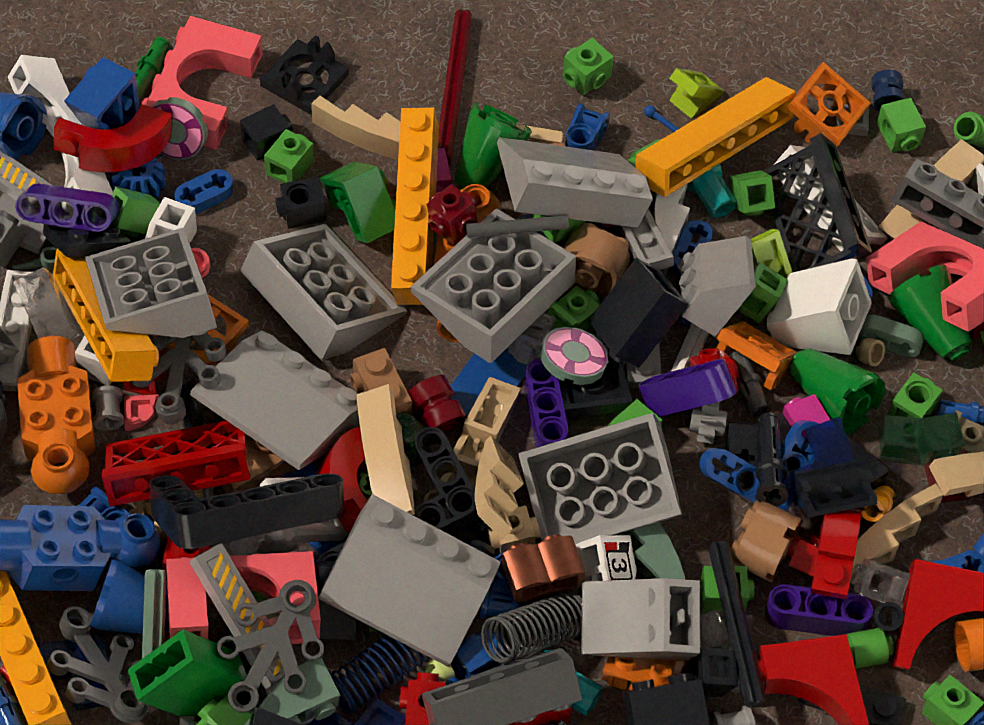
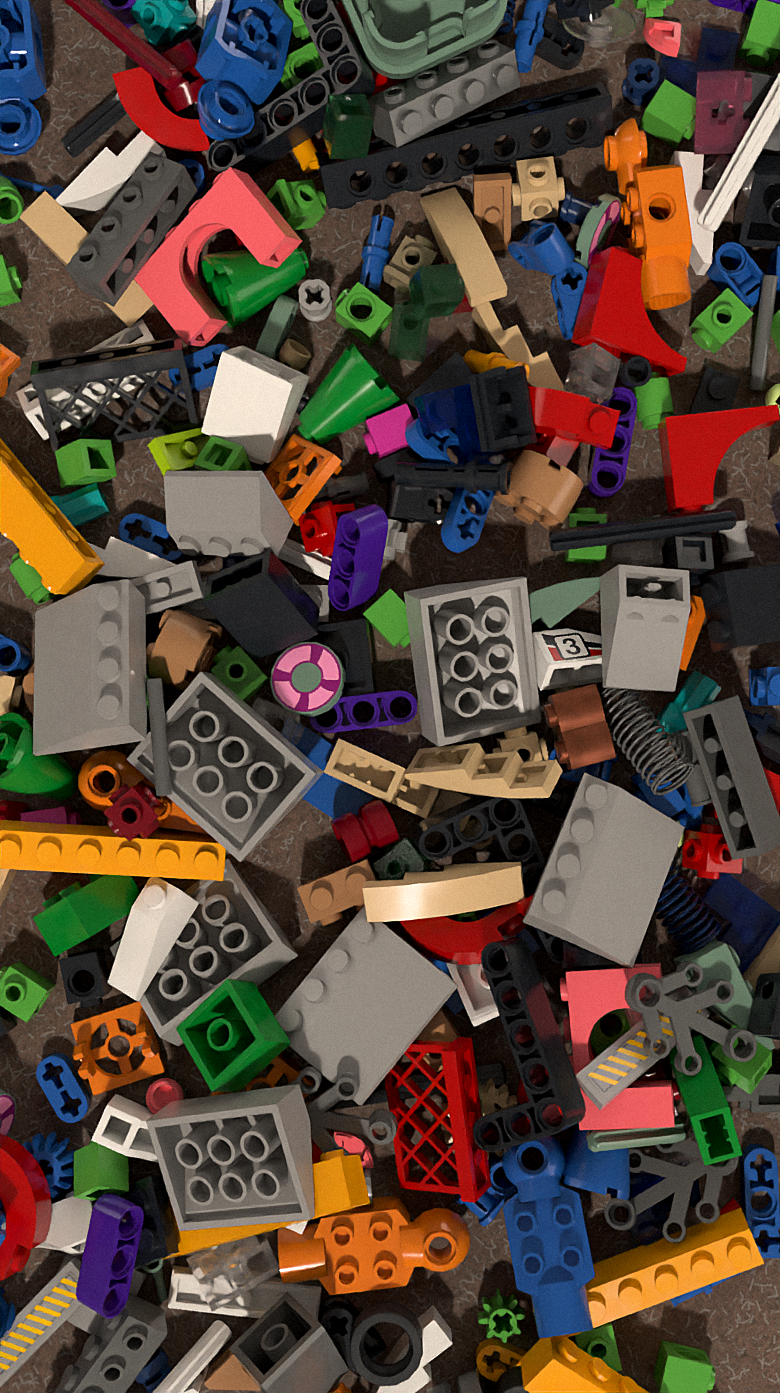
camera: 85 degrees left, 30 degrees up
none -> orange piece [70,1001,166,1096]
none -> white slope [108,877,199,1002]
none -> green brick [176,979,291,1092]
none -> light grey bush [298,279,332,322]

